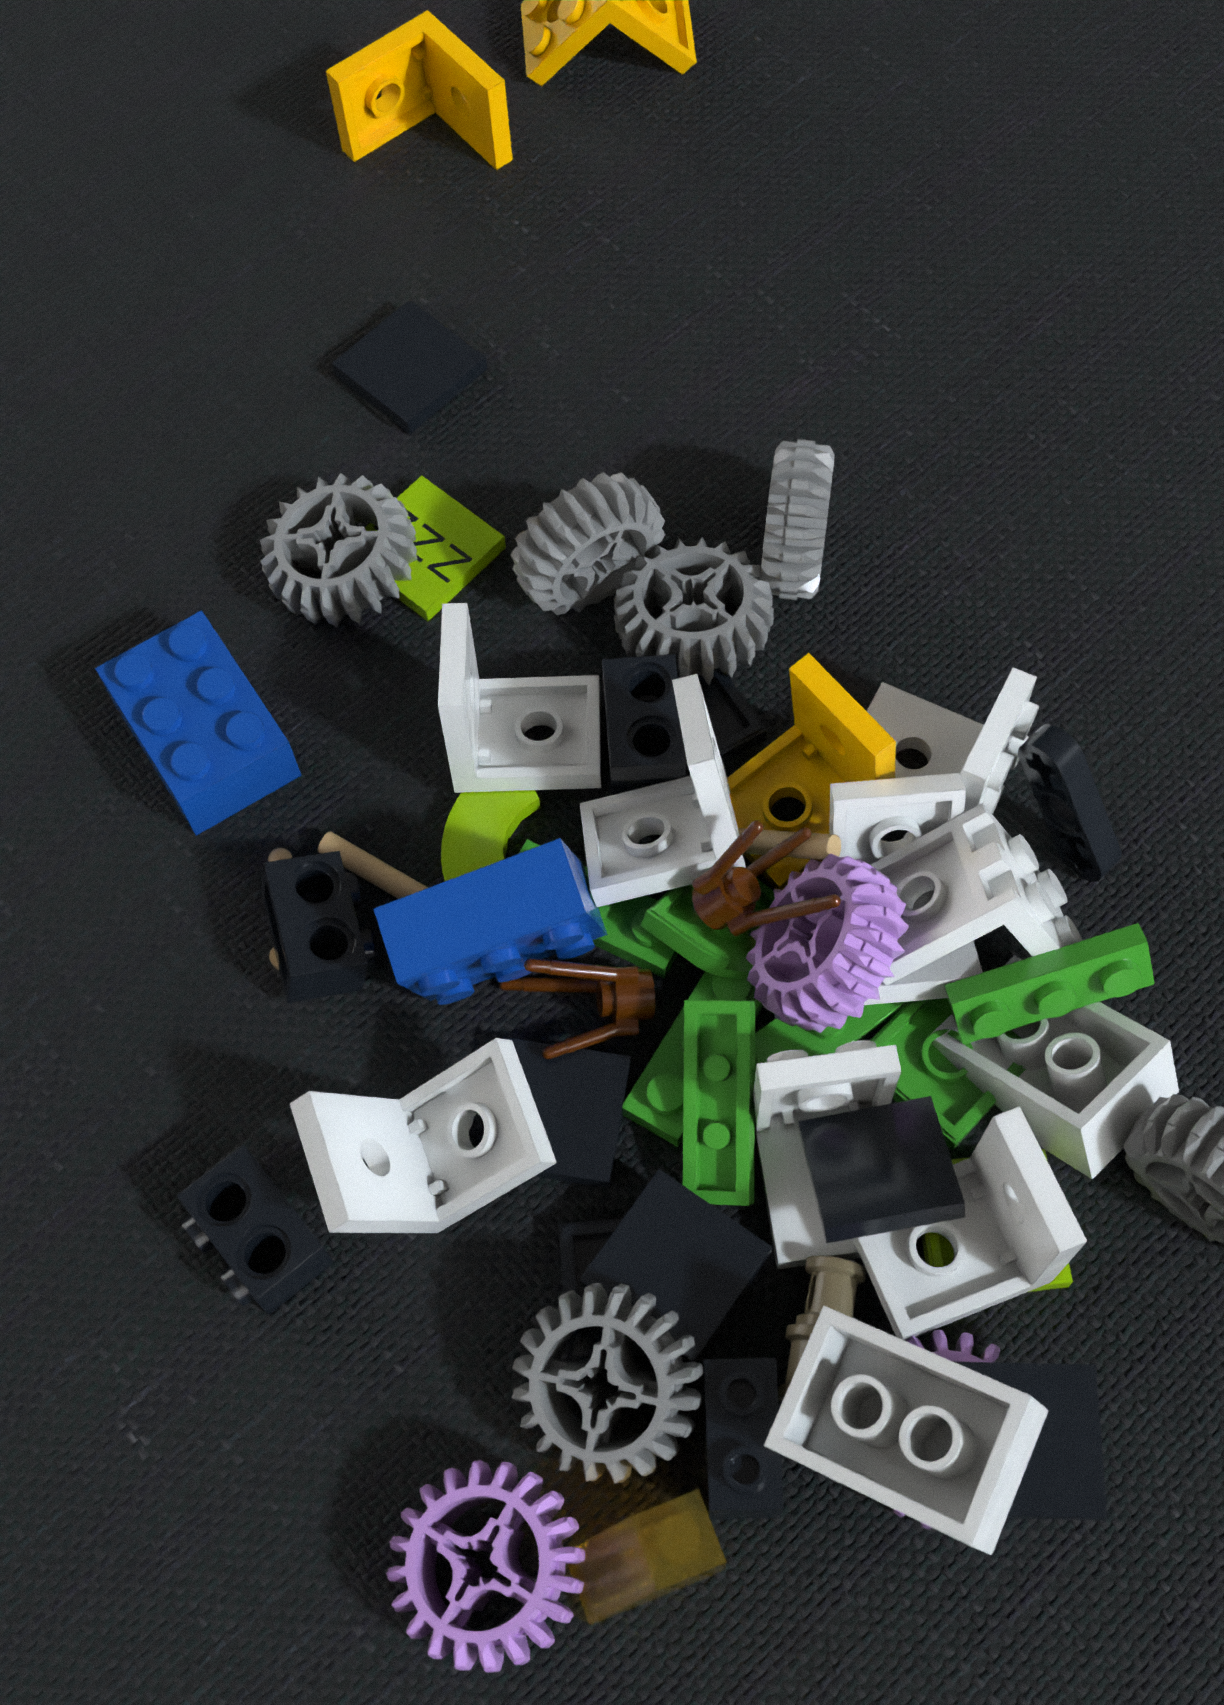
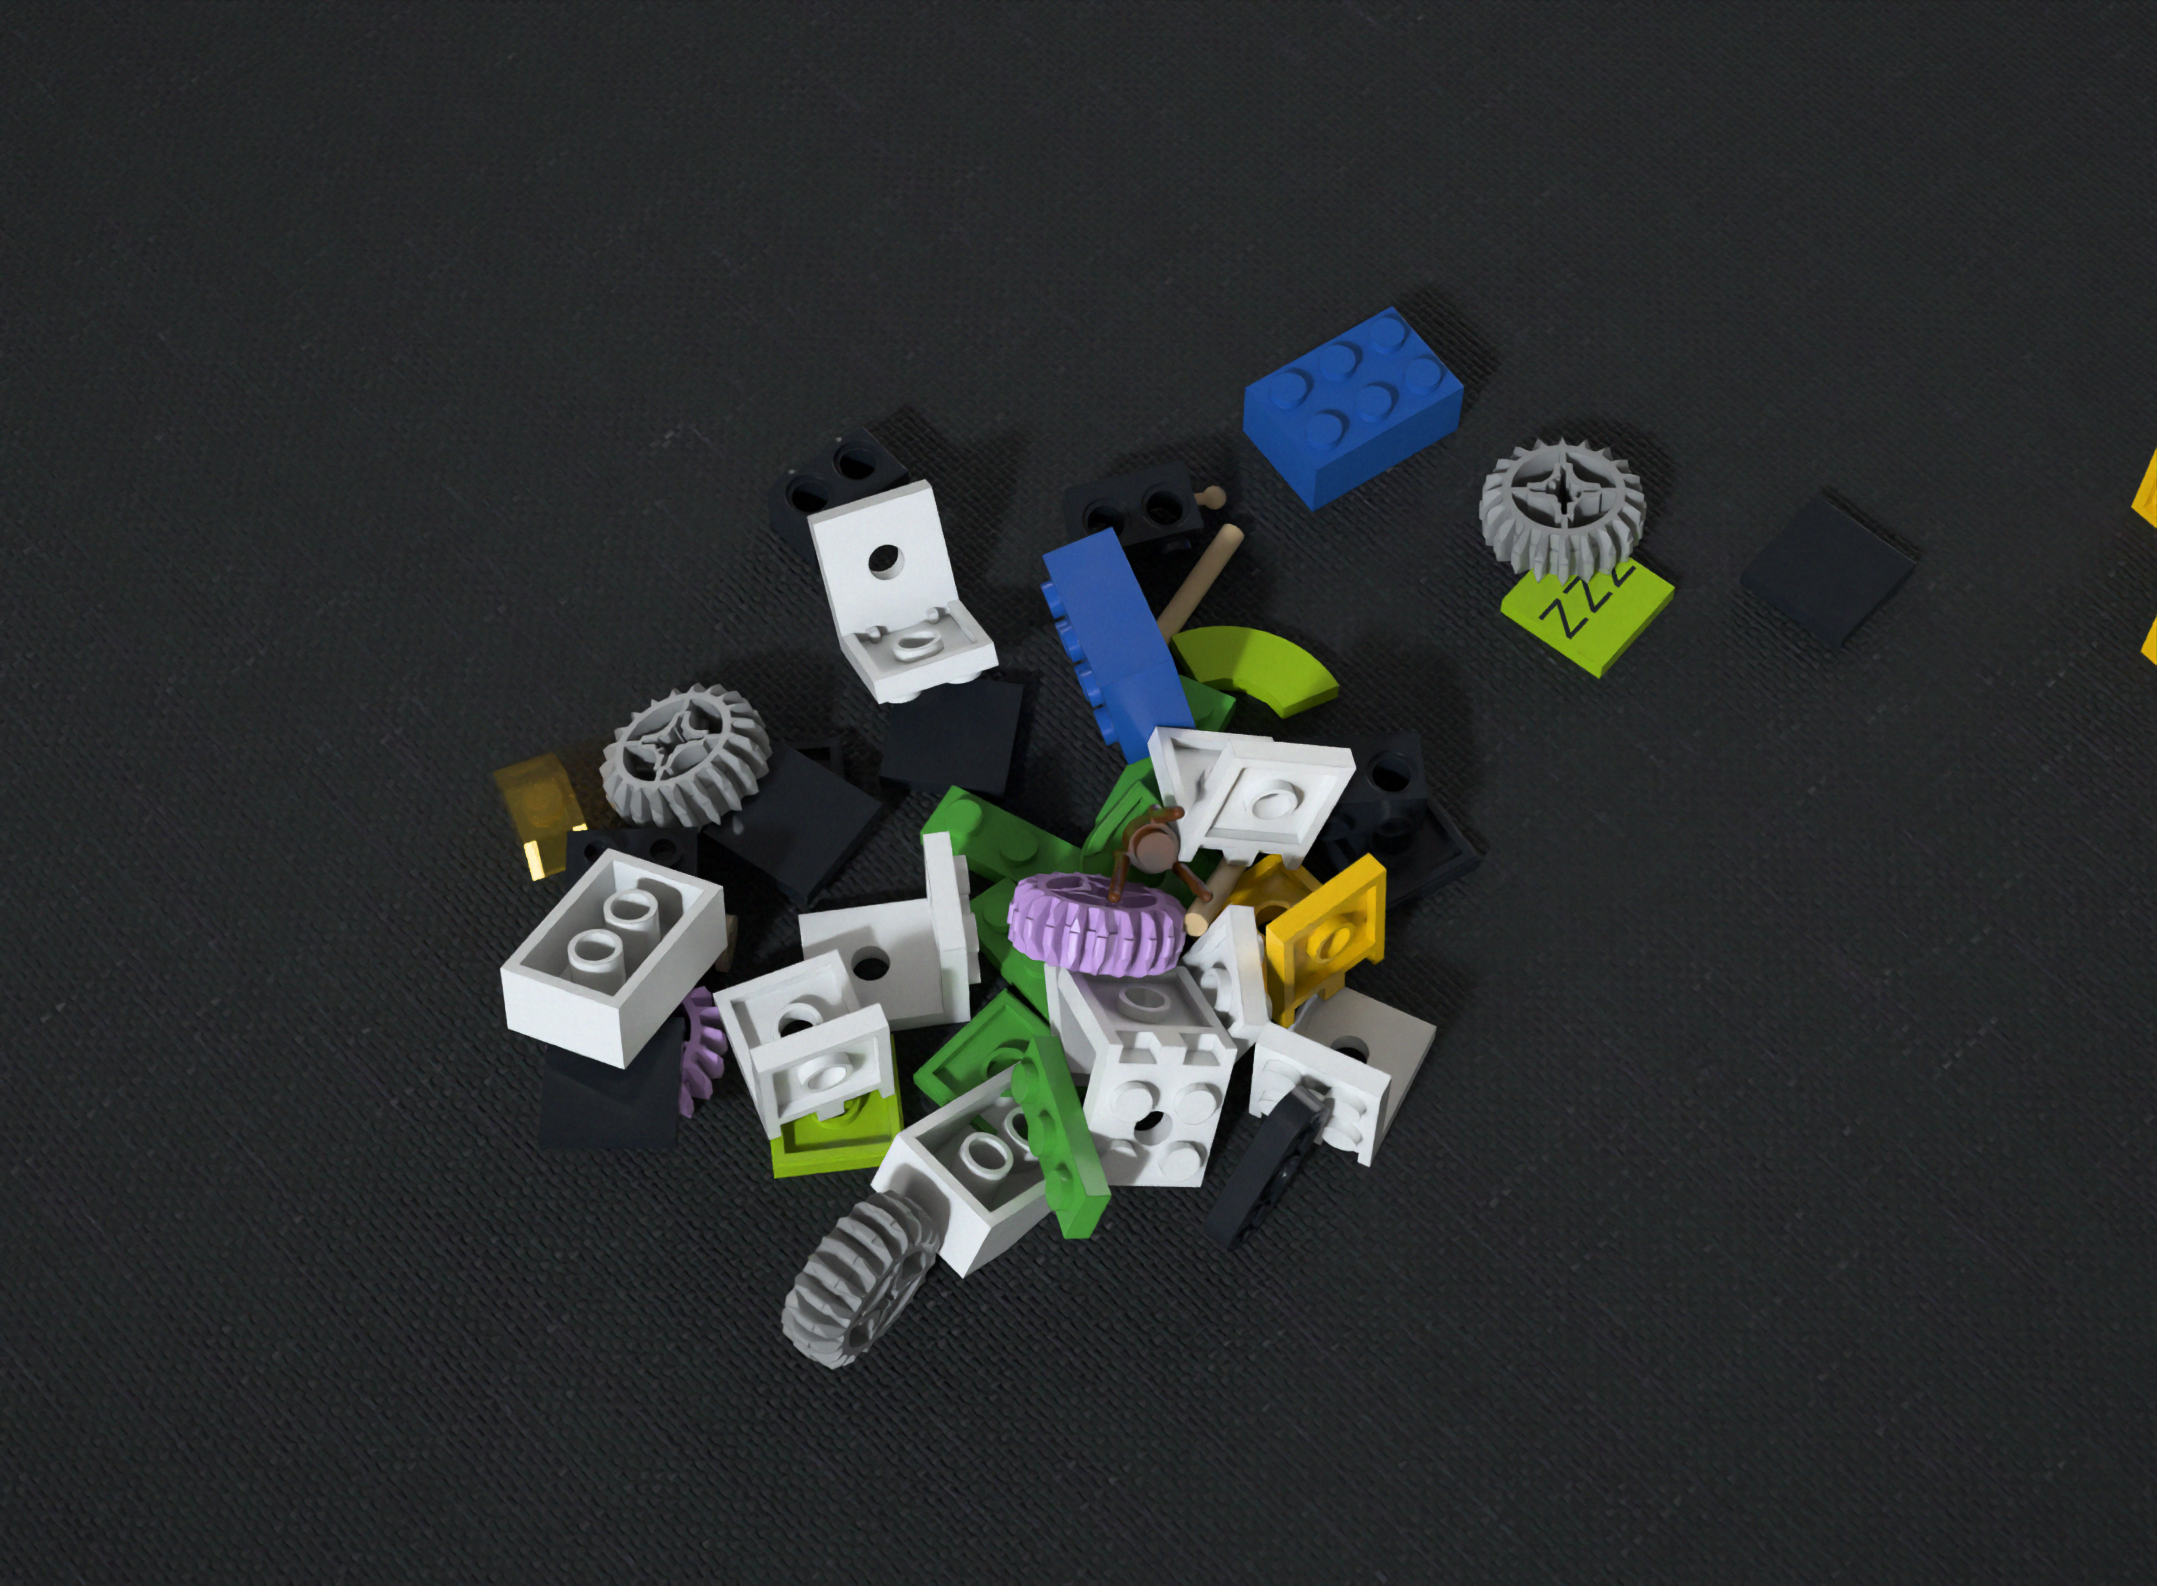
camera: 85 degrees right, 5 degrees down
lavender gear [386,1460,585,1672] -> none
white bracket [438,603,601,793] -> none
reddish brown plant [498,958,655,1059] -> none
light grey gear [511,472,665,615] -> none
light grey gear [614,537,774,685] -> none
bright green plate [683,1000,755,1206] -> none
light grey gear [760,439,835,601] -> none
dark tan bush [795,1255,867,1325] -> none
black tile [798,1096,966,1244] -> none

